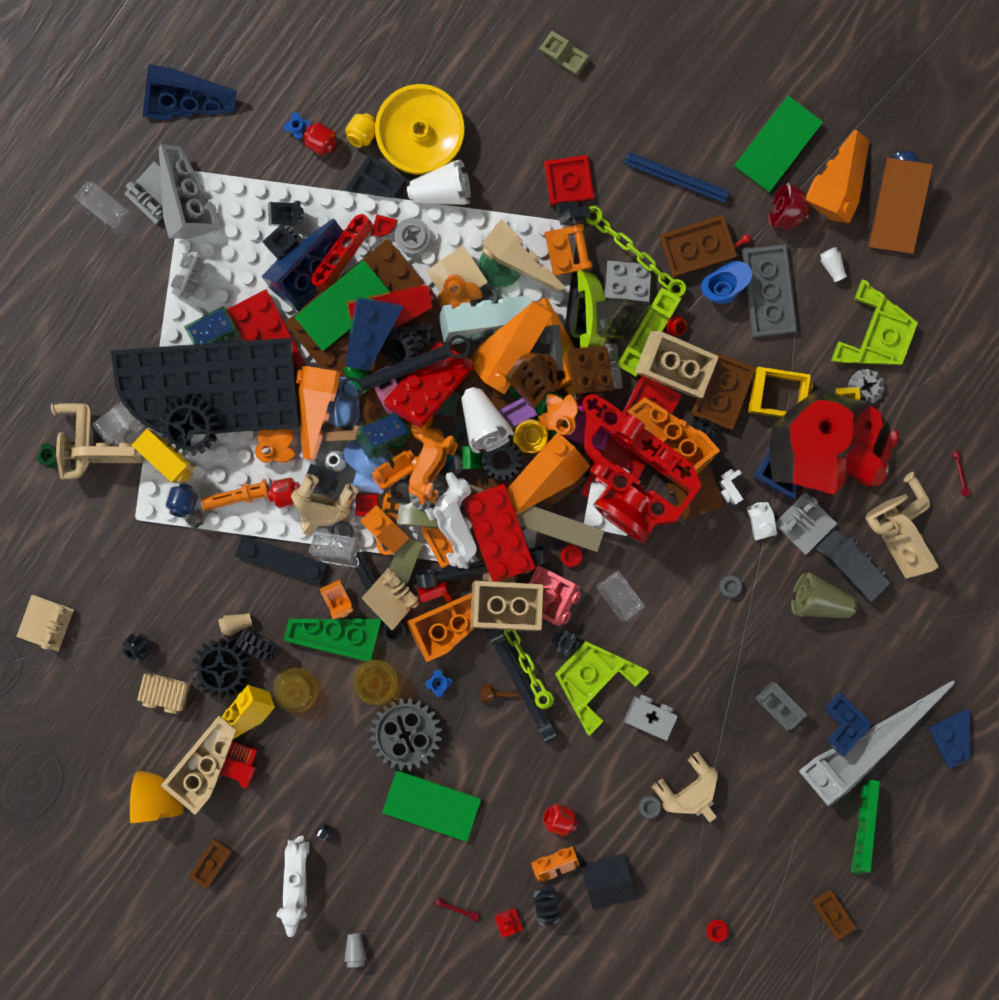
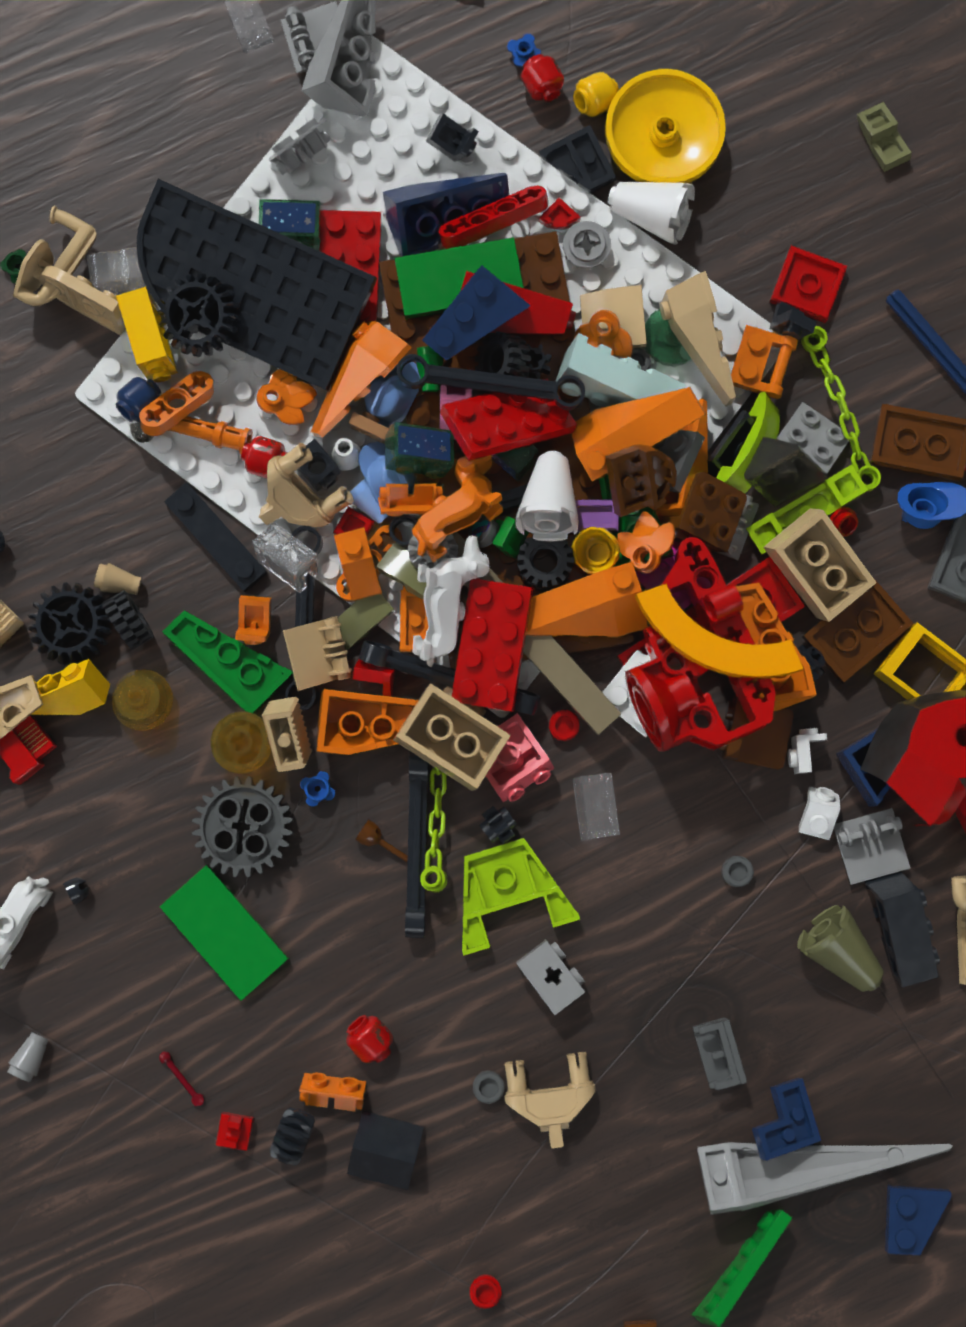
camera: 30 degrees right, 5 degrees down
black brick [262,224,299,260] -> none
none -> orange beam [139,371,214,436]
none -> tan brick [262,697,312,772]
none -> light orange tile [635,584,803,679]

